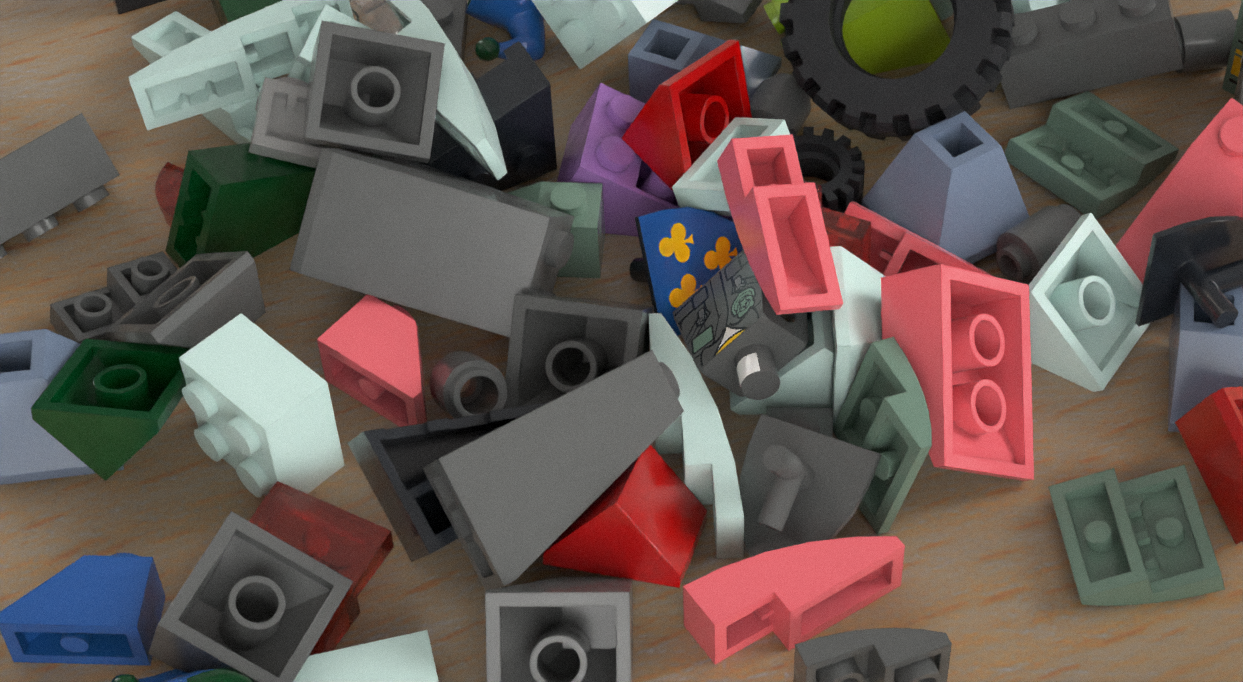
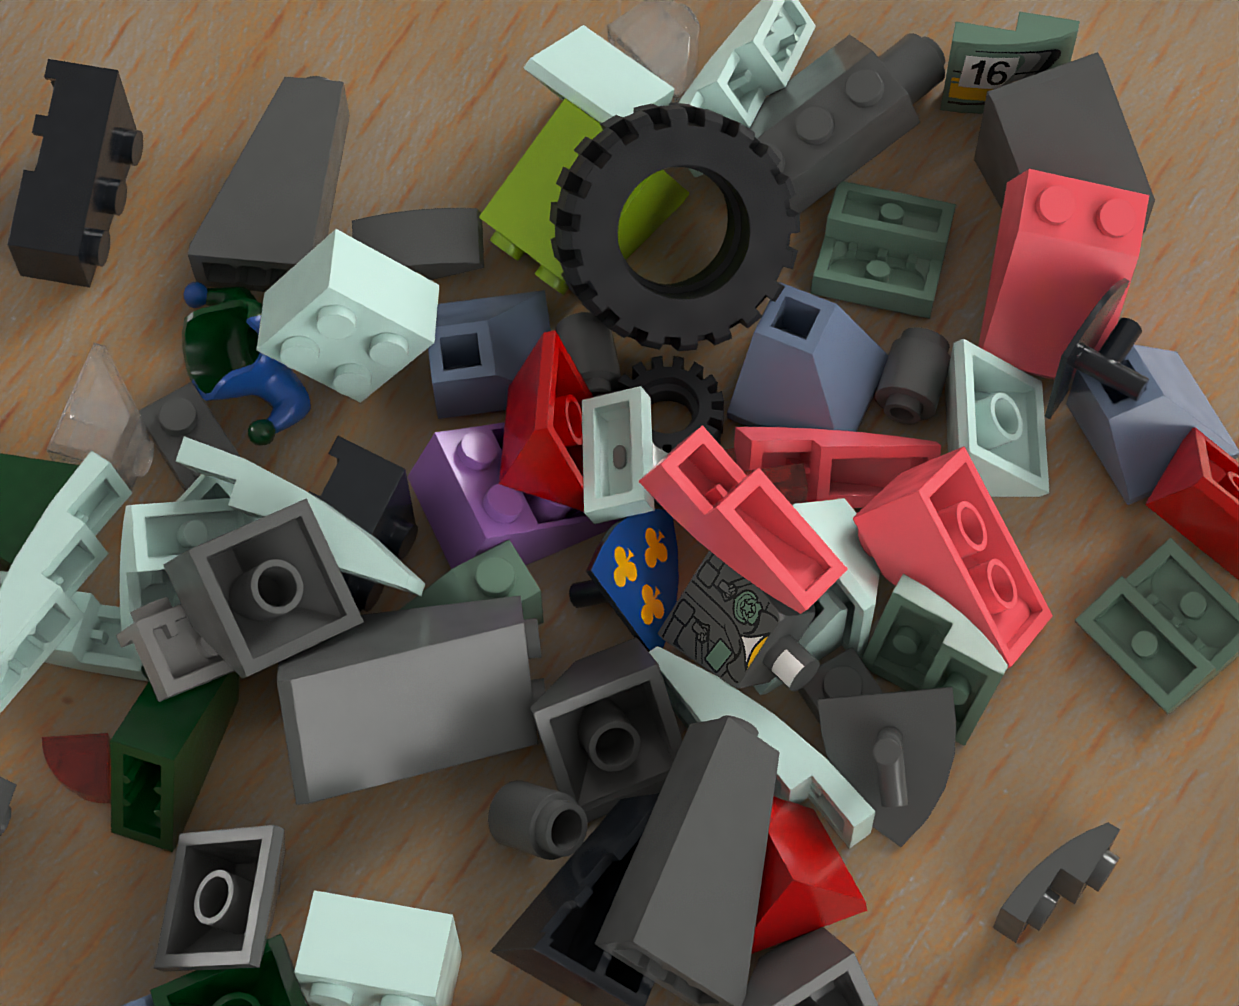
camera: 35 degrees left, 15 degrees up
dark grey slope [50,251,178,344] -> none
coral slope [317,294,428,427] -> none
coral slope [683,536,905,665] -> none

